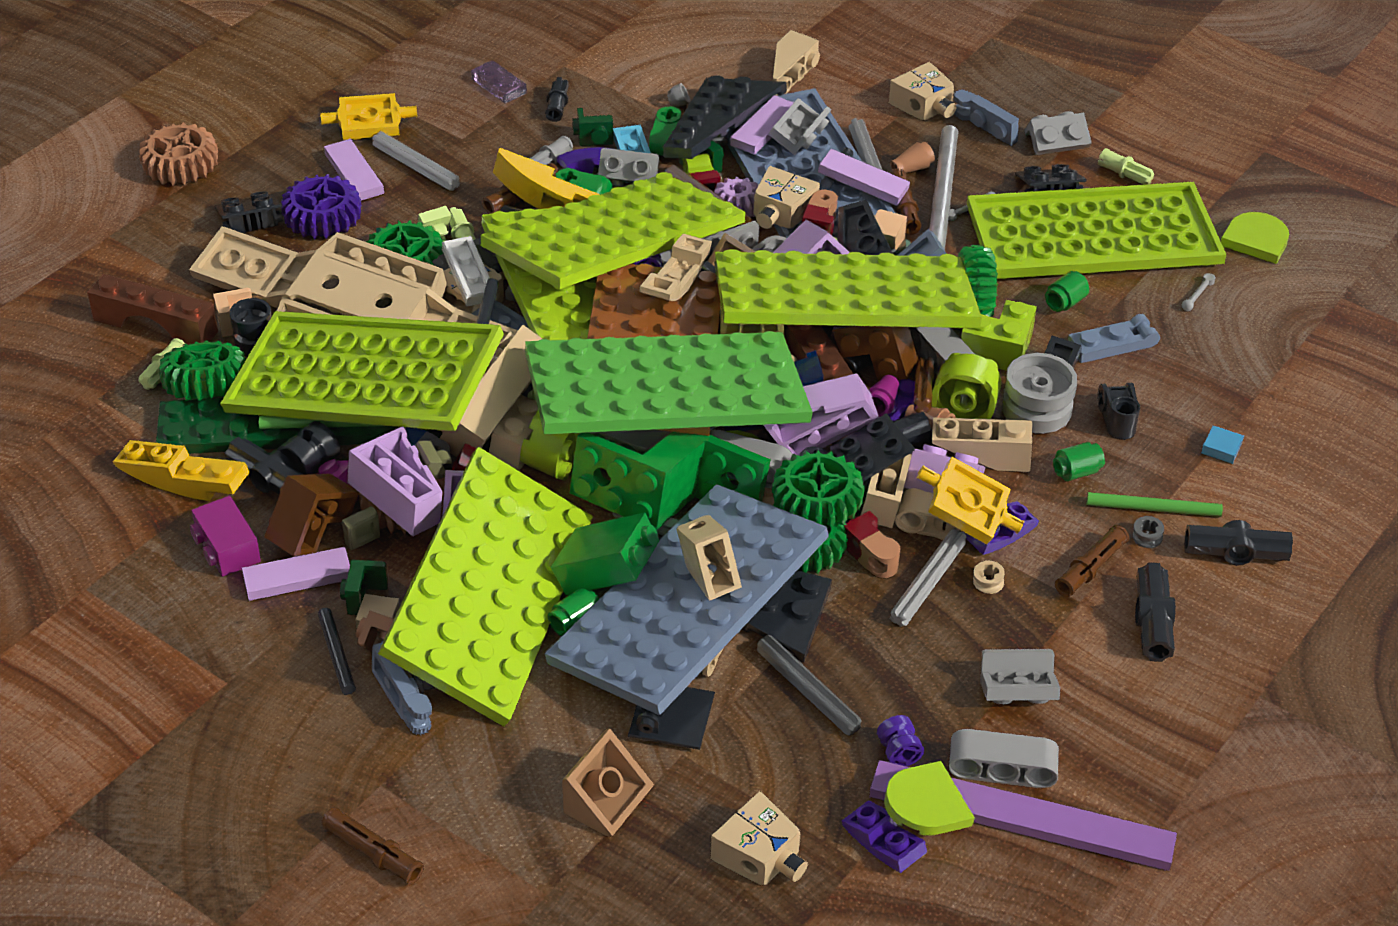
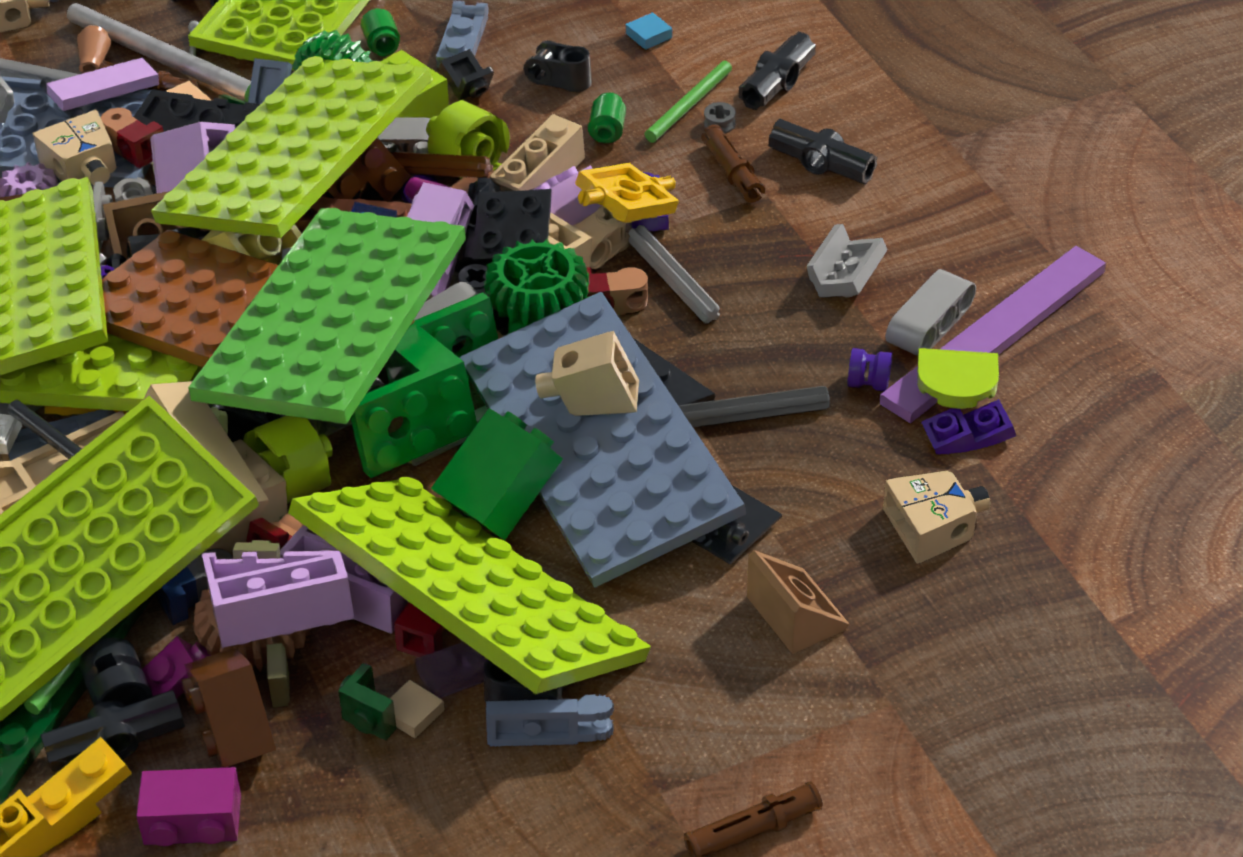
camera: 60 degrees left, 0 degrees up
lavender tile [242,547,350,601] -> none
black bar [318,608,356,695] -> none
nougat bracket [356,610,394,651] -> none
green brick [548,588,599,637] -> none
tan slope [639,234,712,301] -> none
tan bush [973,561,1005,594] -> none
light grey wheel [1002,353,1077,434] -> none

